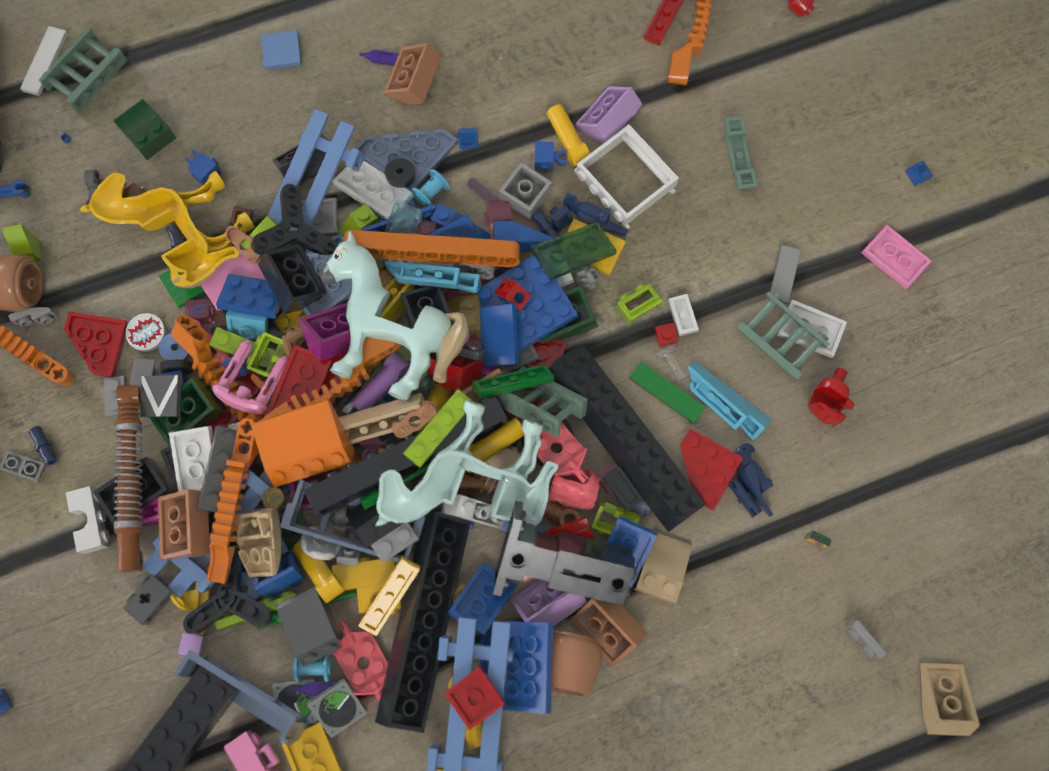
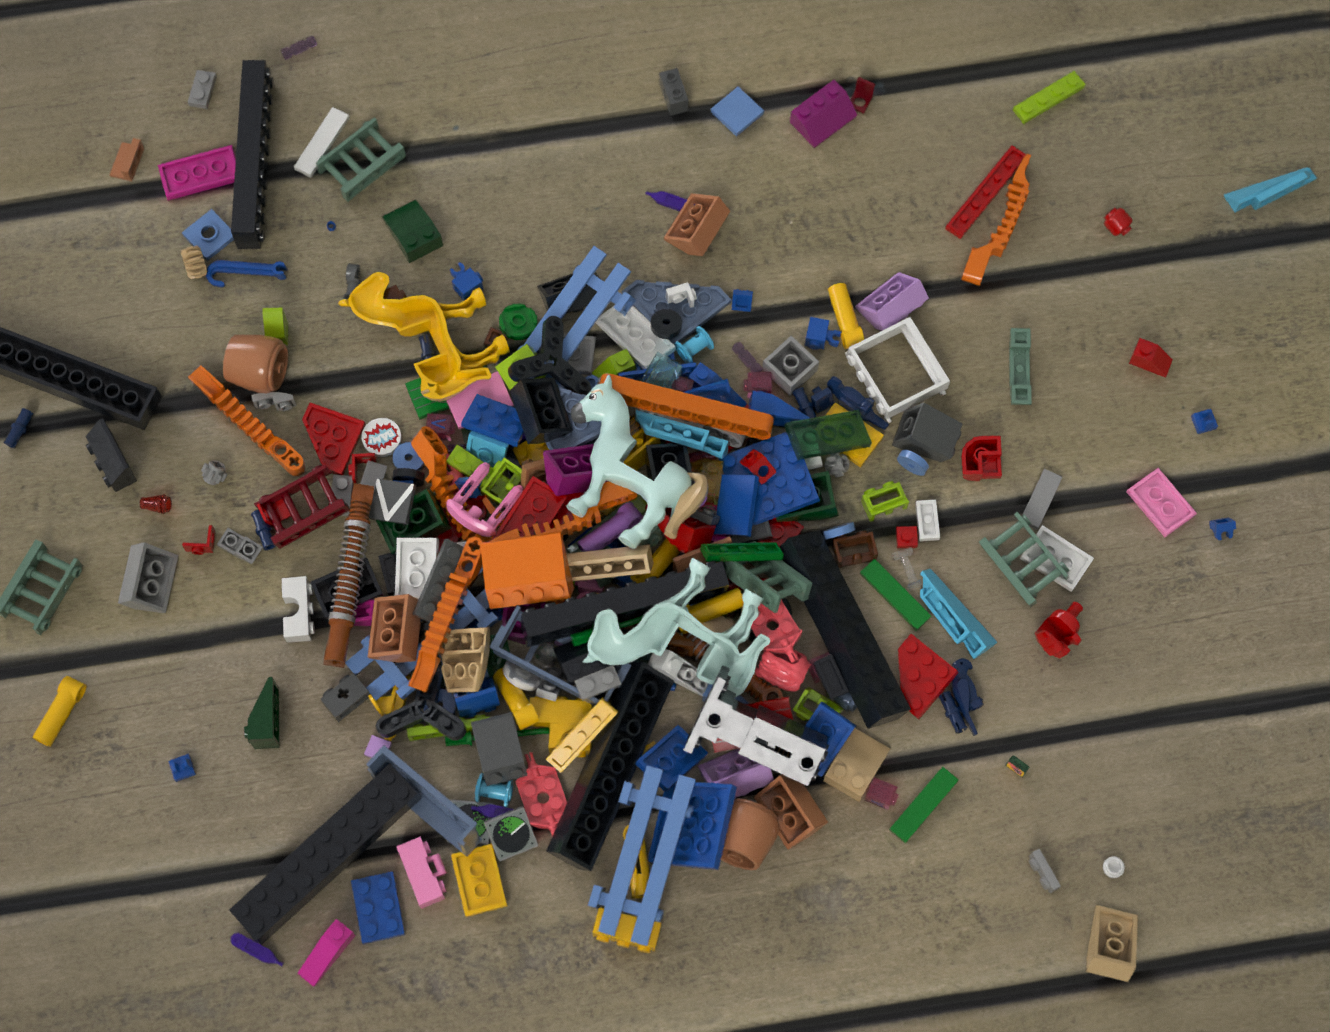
camera: 10 degrees right, 5 degrees down
nougat piece [225,225,263,263] -> none
medium blue tile [261,30,302,70] -> none
clear yellow cone [262,487,284,509] -> none
nougat piece [392,401,437,438] -> none
lime plate [403,390,472,468] -> none
red plate [444,666,506,730] -> none
none -> dark green slope [244,677,280,749]
none -> dark red fence [254,464,350,549]
none -> red bracket [257,499,291,527]
none -> red bracket [348,453,377,483]
none -> green tile [499,304,538,340]
none -> white bracket [666,283,697,308]
none -> medium blue piece [822,522,856,539]
none -> reddish brown window [832,531,878,568]
none -> clear pink brick [865,777,899,810]
none -> green tile [889,767,959,843]
none -> dark grey slope [892,402,963,462]
none -> medium blue piece [897,450,929,476]
none -> red brick [961,436,1002,481]
none -> white plate [1103,857,1125,878]
none -> red slope [1129,338,1173,378]
none -> blue tile [1209,517,1236,540]

